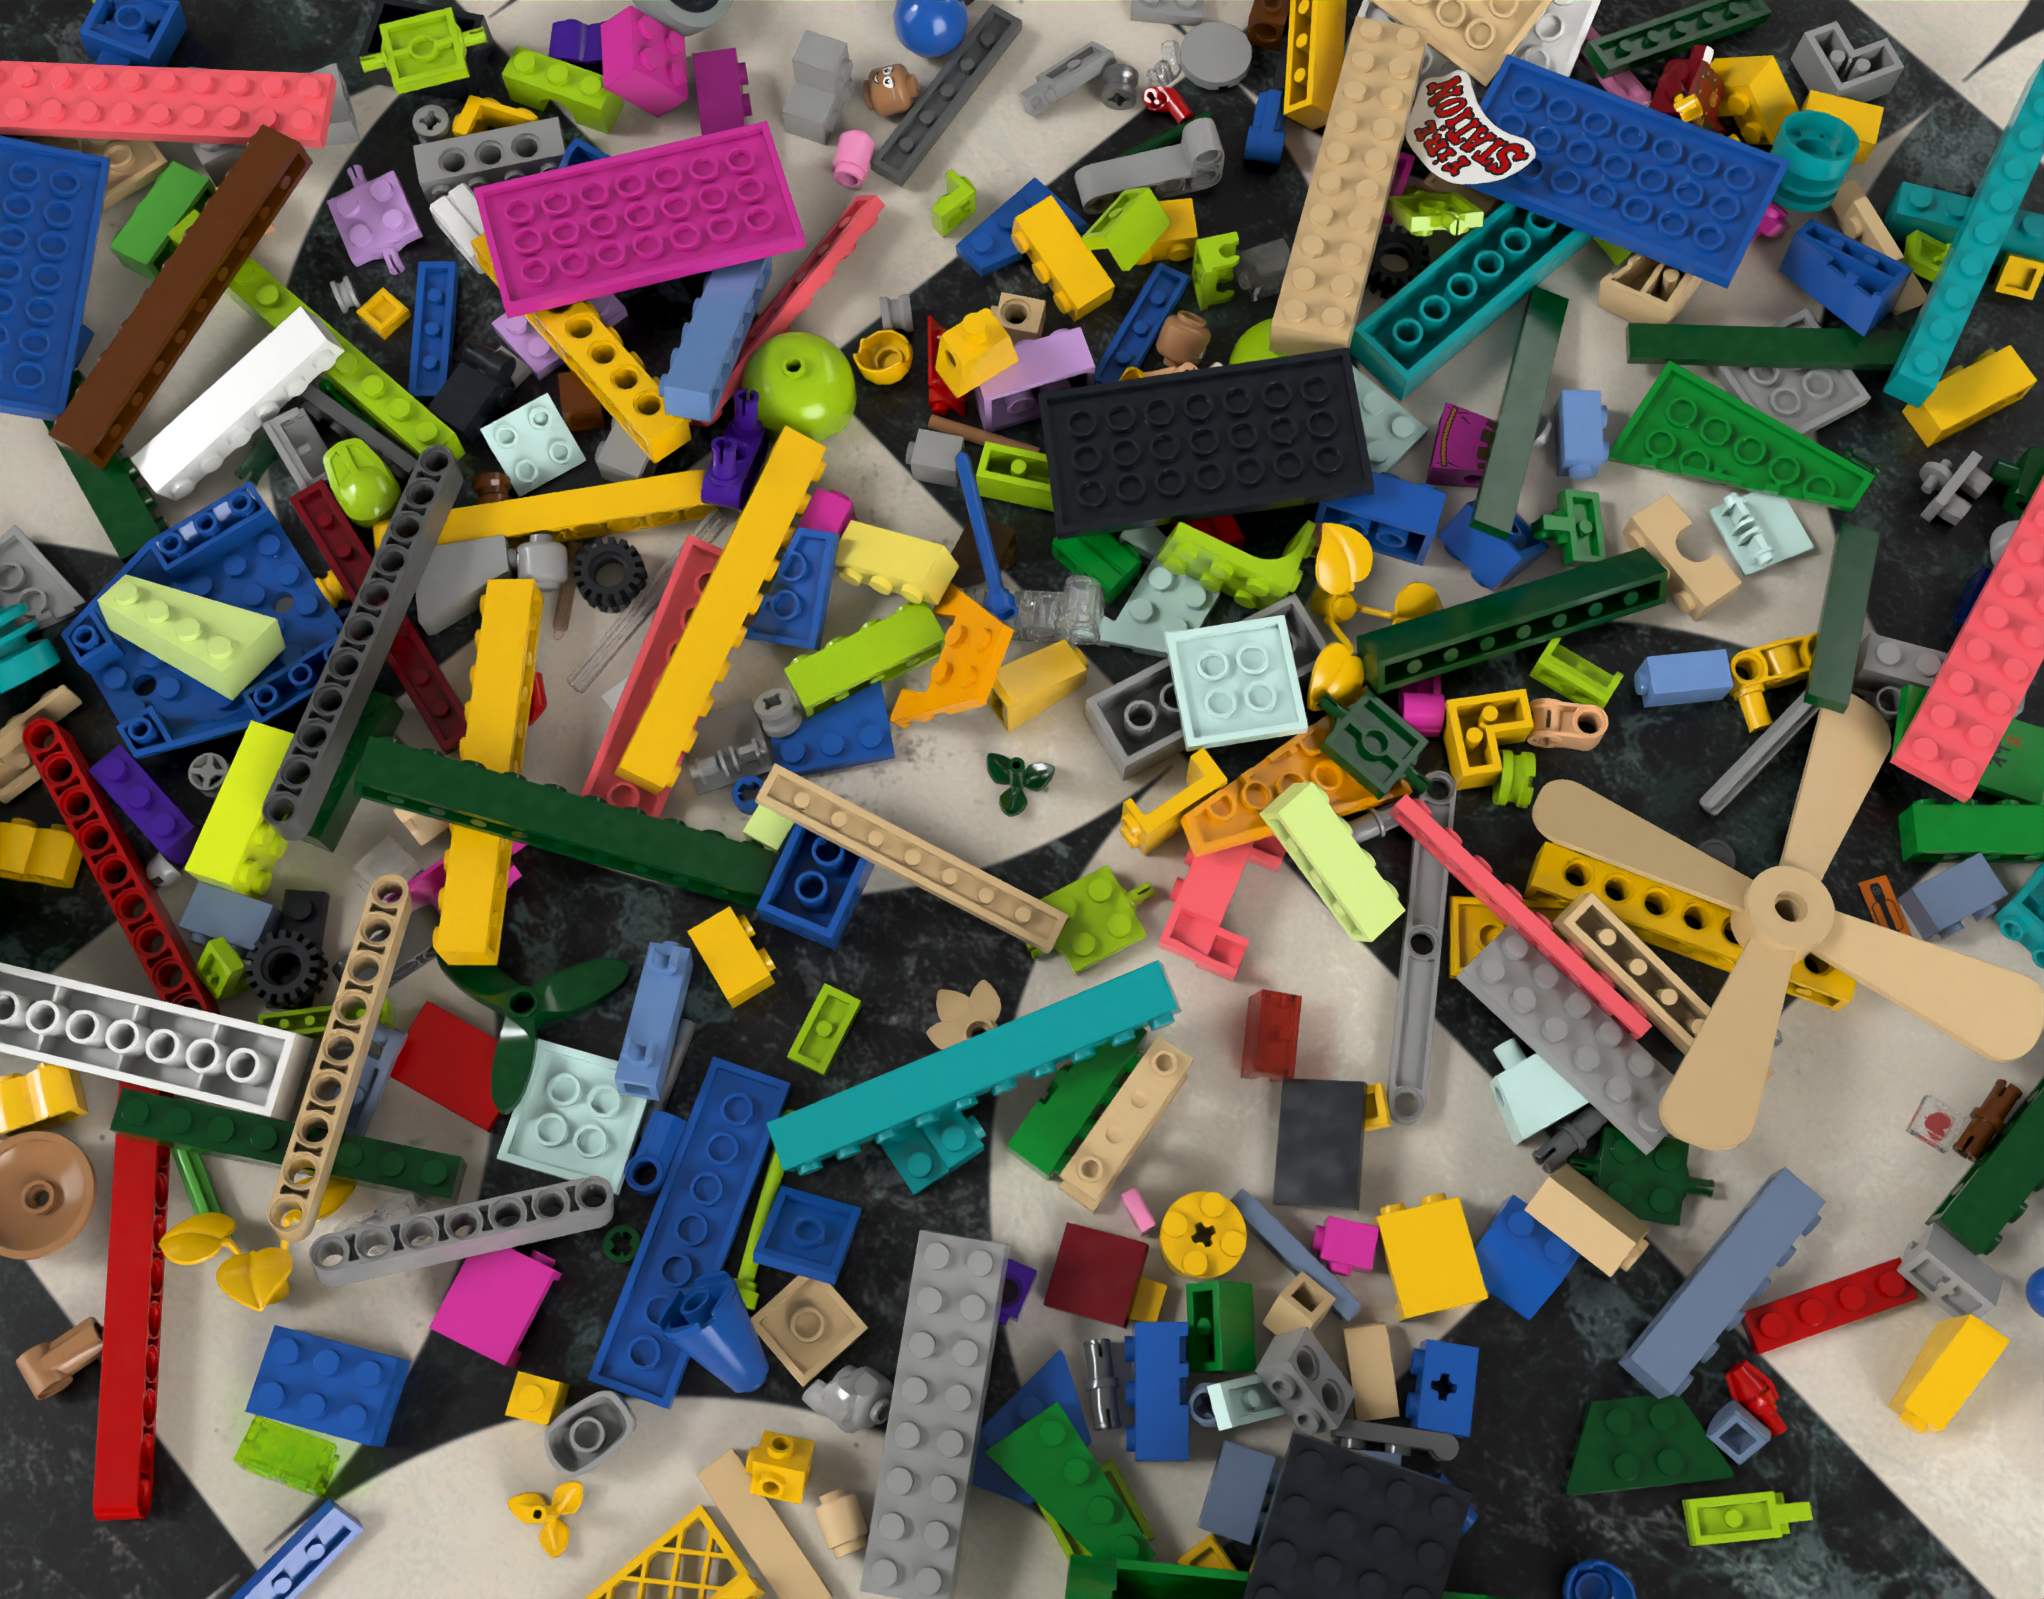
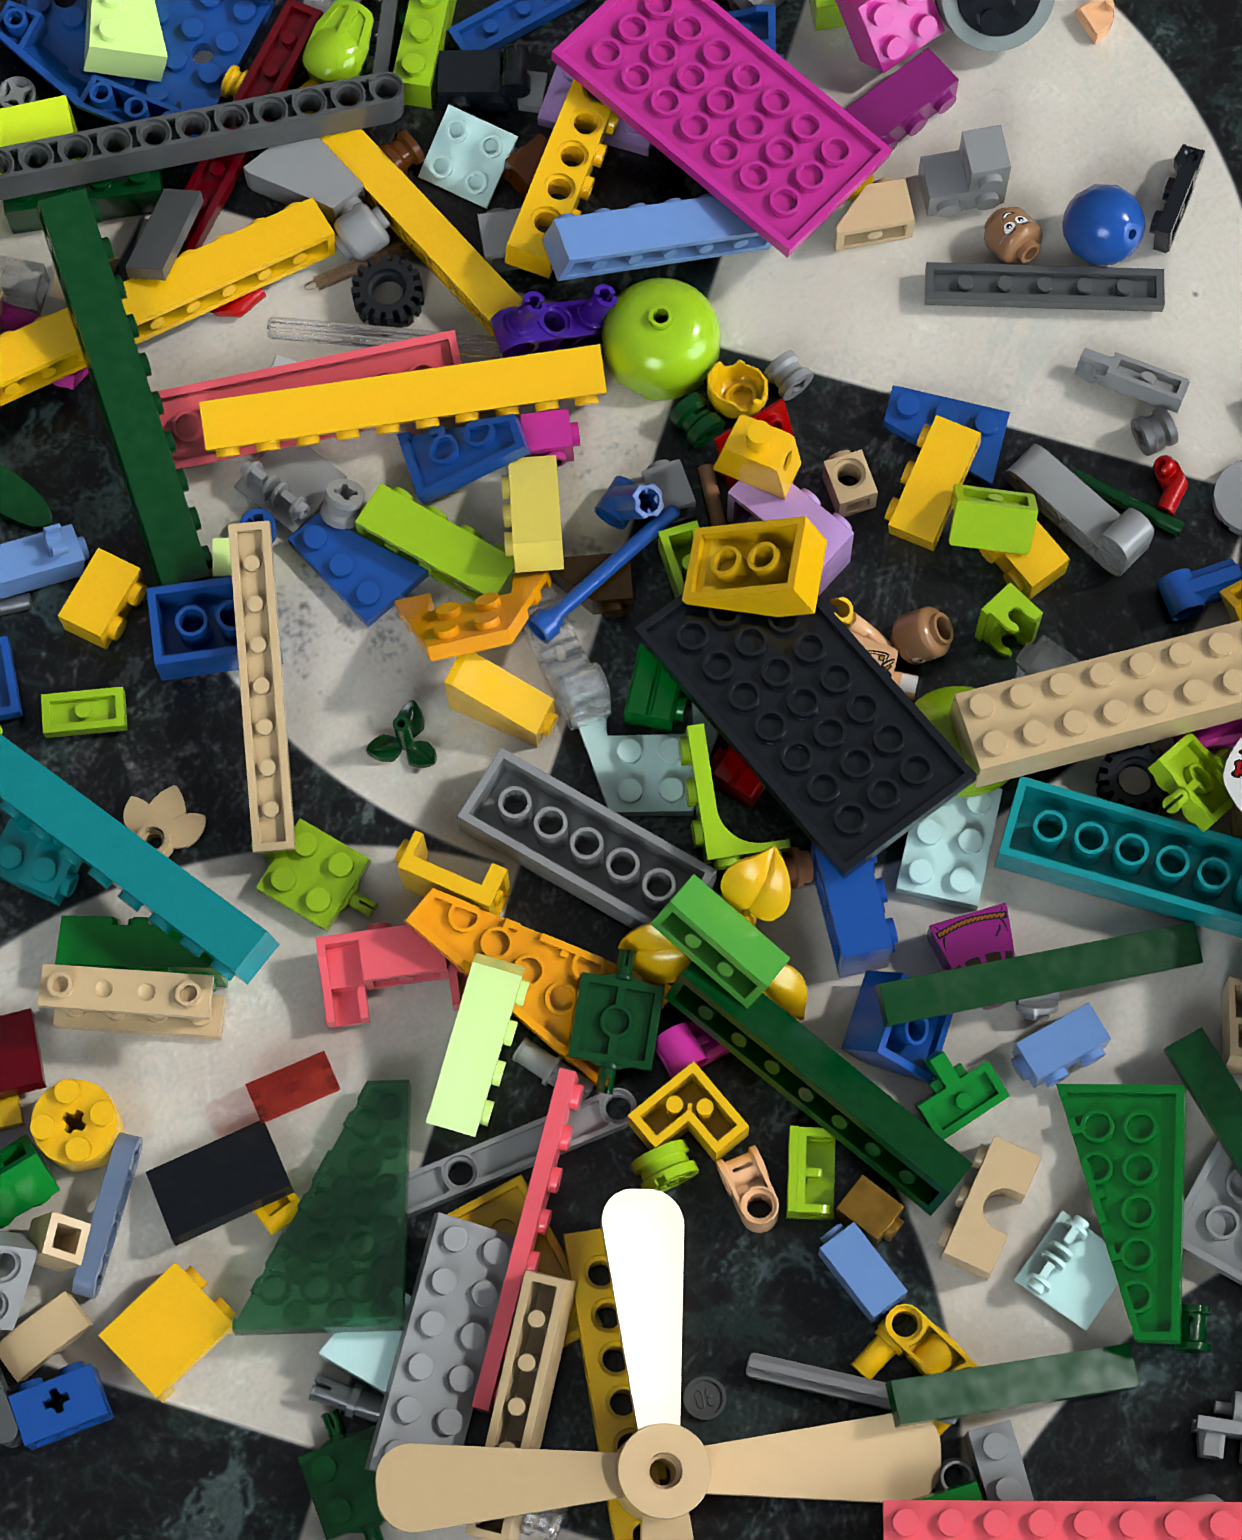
camera: 60 degrees right, 0 degrees up
coral plate [689,195,885,427] -> none
bright pink brick [832,129,875,188] -> none
lime bracket [931,169,976,237] -> none
blue tile [1094,261,1191,385] -> none
bright pink tile [1120,1188,1156,1237] -> none
clear arm [1146,40,1181,87] -> none
light aqua plate [1165,615,1308,752] -> none
dark pink brick [1311,1216,1379,1277] -> none
blue slope [1473,1194,1580,1321] -> none
tan brick [1524,1163,1651,1277] -> none
none -> dark grey tile [125,188,204,281]
none -> clear green wing [232,1079,411,1336]
none -> blue piece [594,476,665,530]
none -> bright green brick [650,874,791,1008]
none -> dark green wheel [669,392,725,449]
none -> yellow slope [682,516,827,617]
none -> tan slope [834,177,915,251]
none -> pearl gold brick [835,1175,904,1247]

